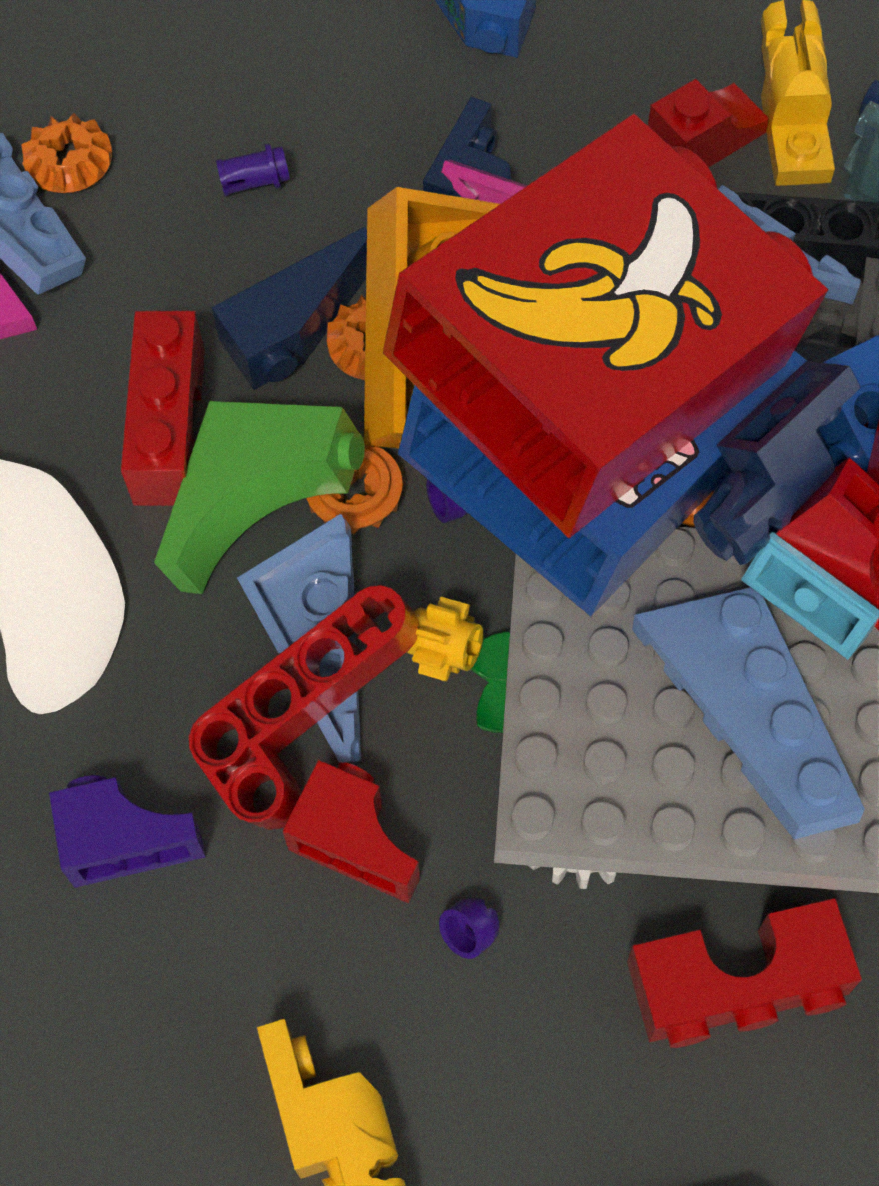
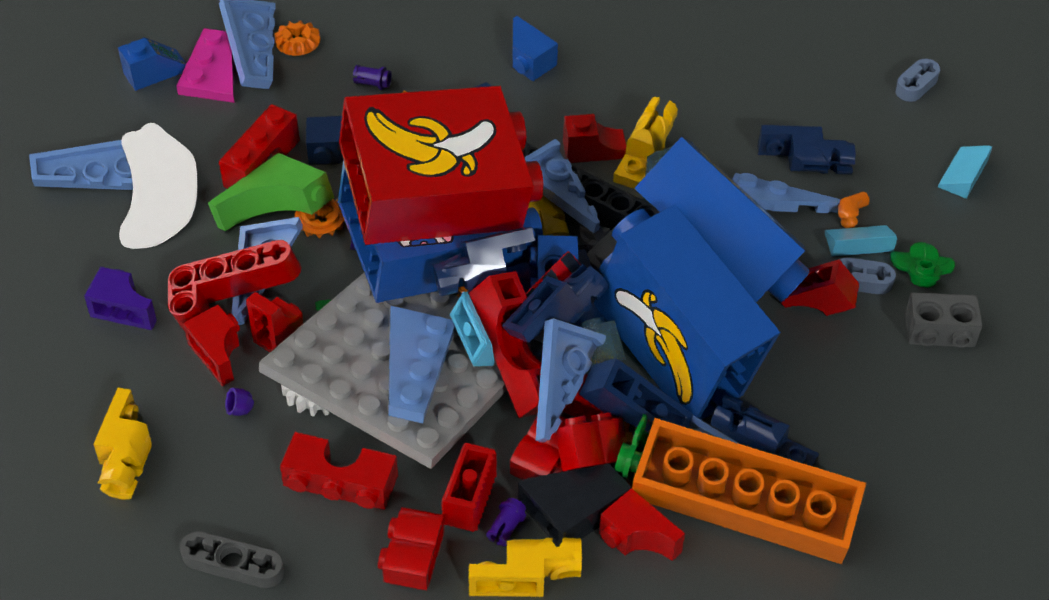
camera: 25 degrees right, 15 degrees down
yellow gear [406,597,483,682] -> none
none -> red arch [246,292,304,352]

